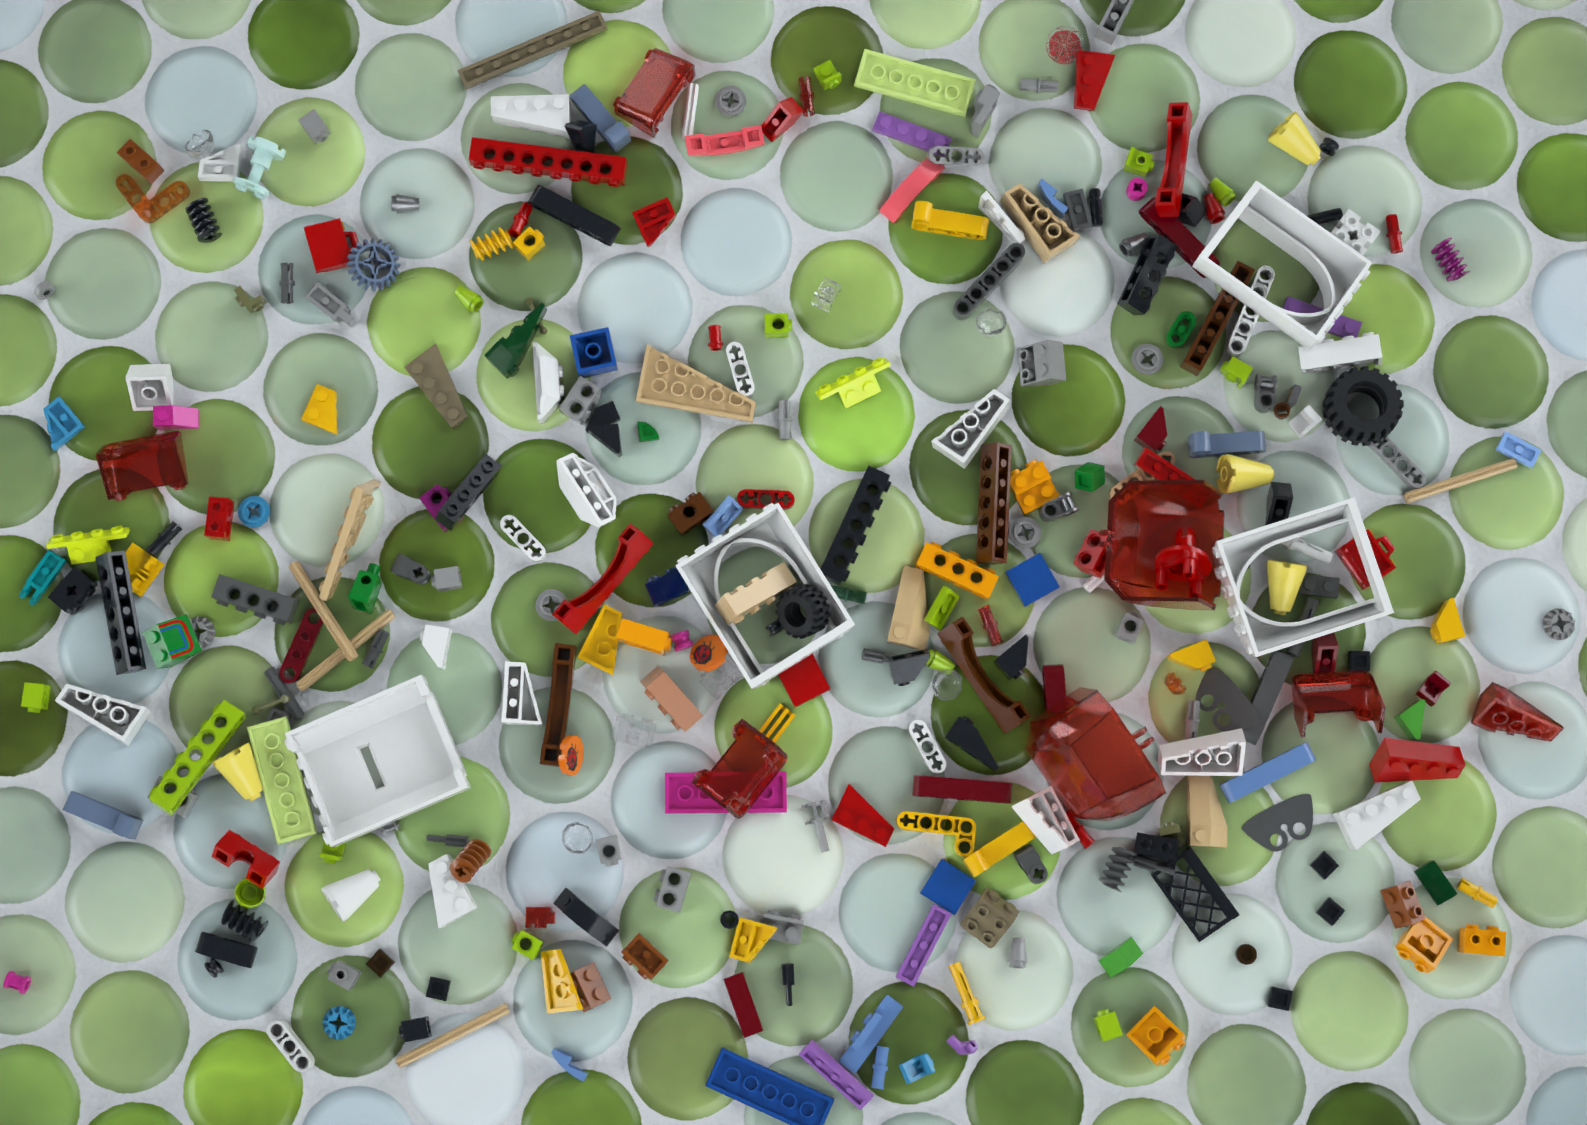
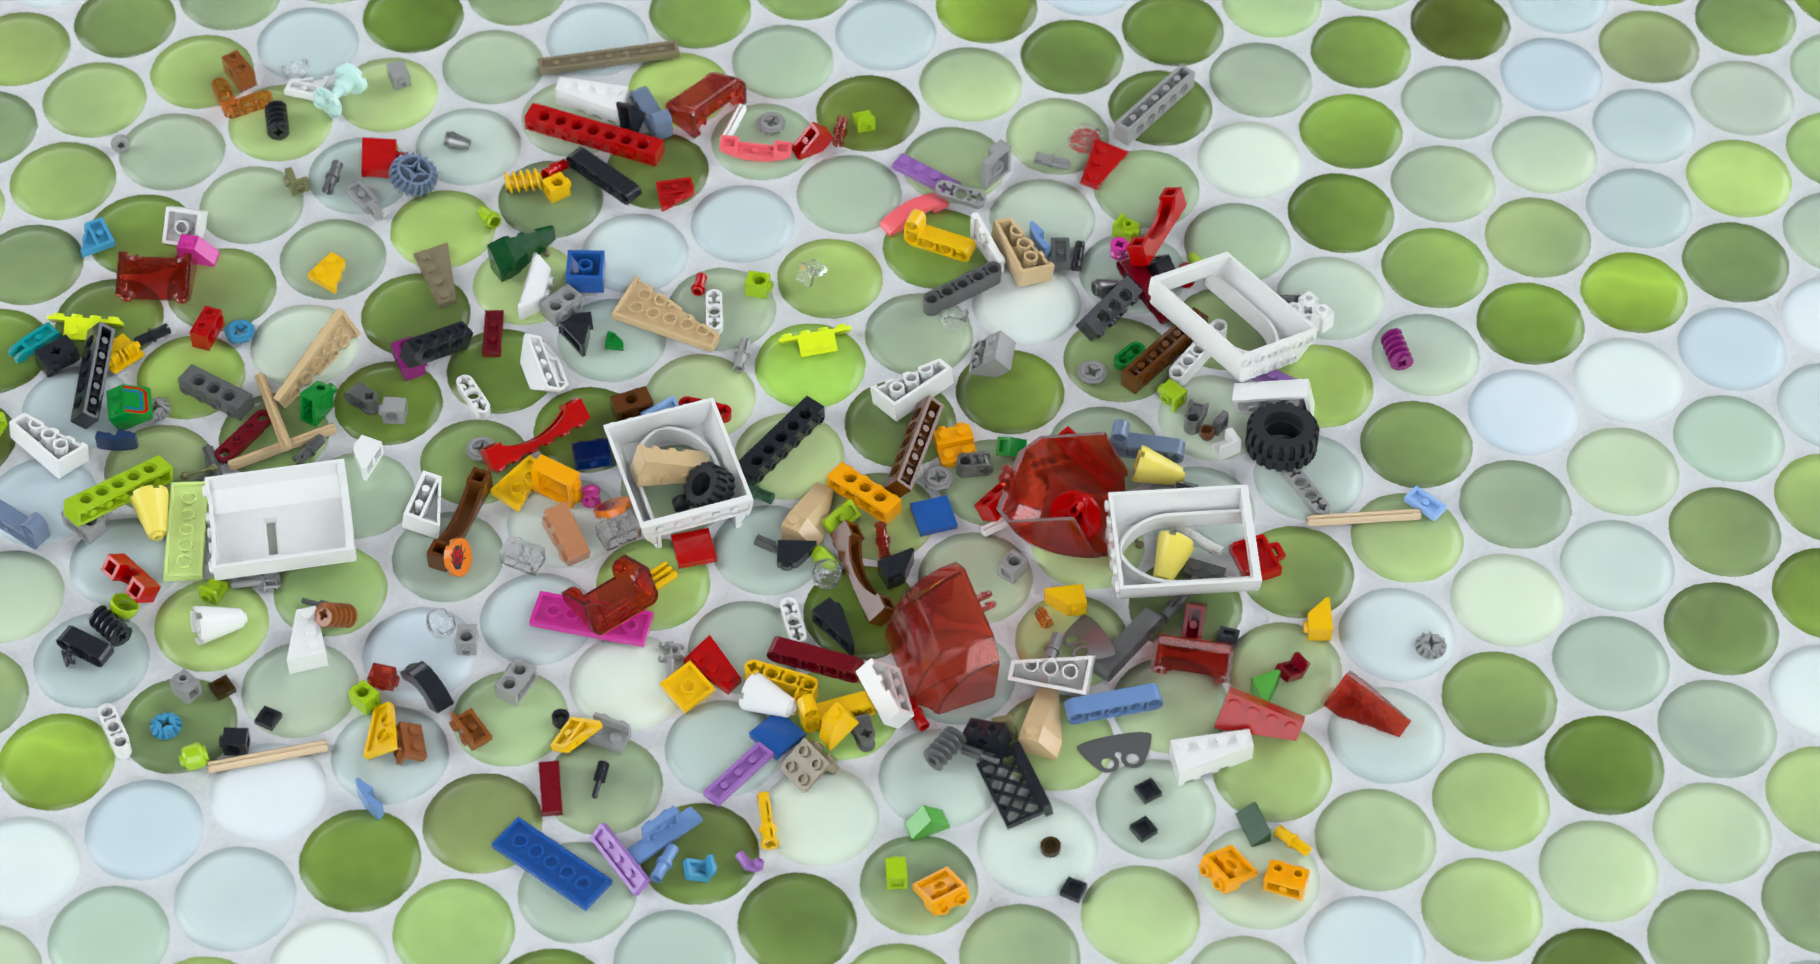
camera: 15 degrees right, 30 degrees down
yellowish green tile [854,49,976,117] -> none
light grey cone [1007,937,1028,969] -> none
dark red slope [1134,406,1168,452] -> none
light yellow cone [1267,112,1321,165] -> none
black bush [1319,137,1339,156] -> none
dark orange bracket [1380,880,1425,929] -> none
red axle [1386,214,1403,254] -> none
none -> dark blue slope [95,429,139,451]
none -> lime head [178,742,210,771]
none -> dark red tile [482,310,504,357]
none -> yellow tile [659,661,716,714]
none -> white cone [739,672,797,718]
none -> yellow slope [819,701,859,751]

